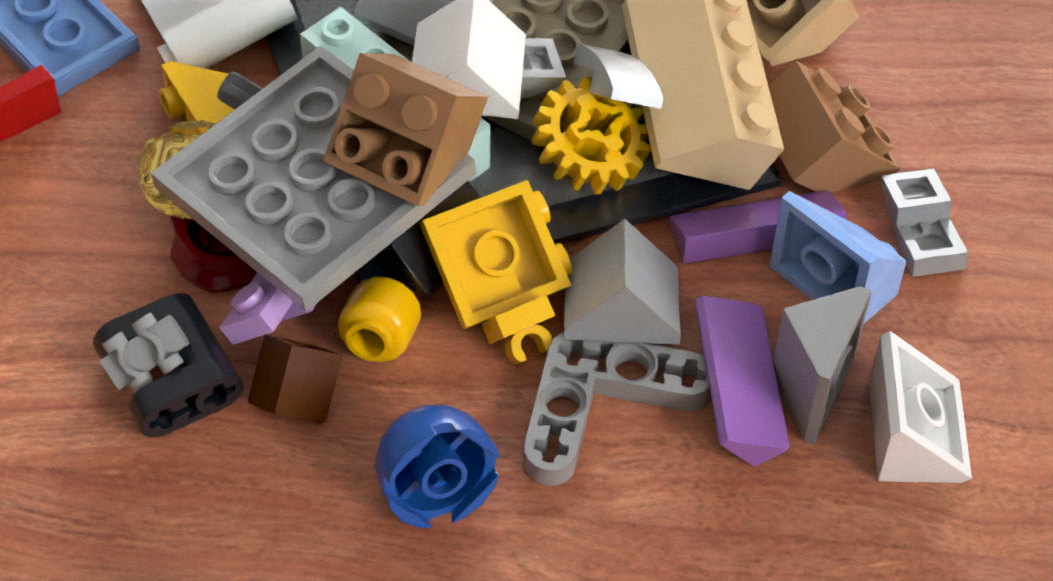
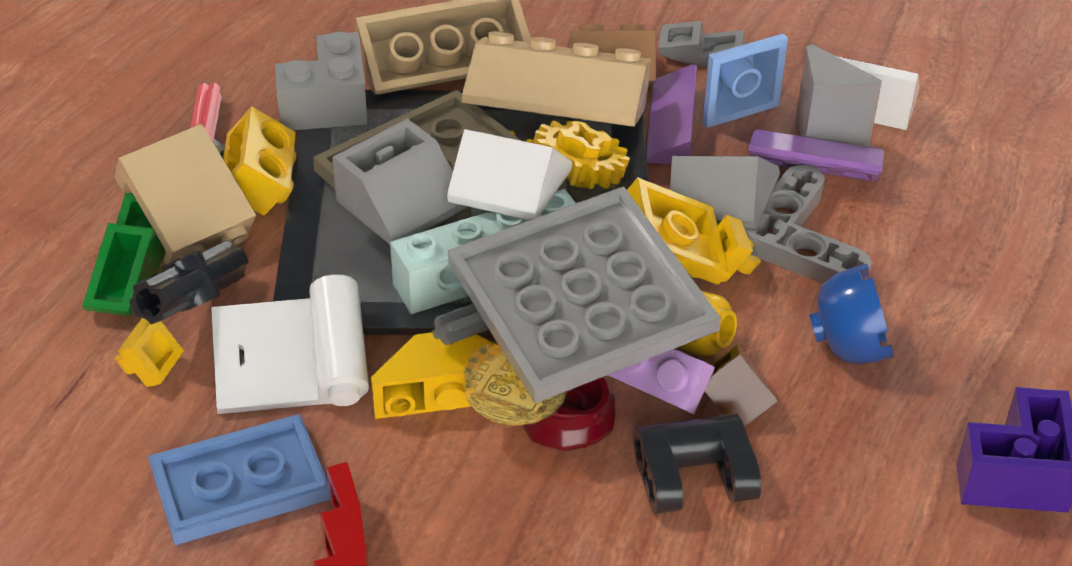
camera: 70 degrees left, 10 degrees down
light grey piece [99,312,189,393] -> none
medium nougat slope [323,53,489,206] -> none
slope [573,43,663,109] -> none

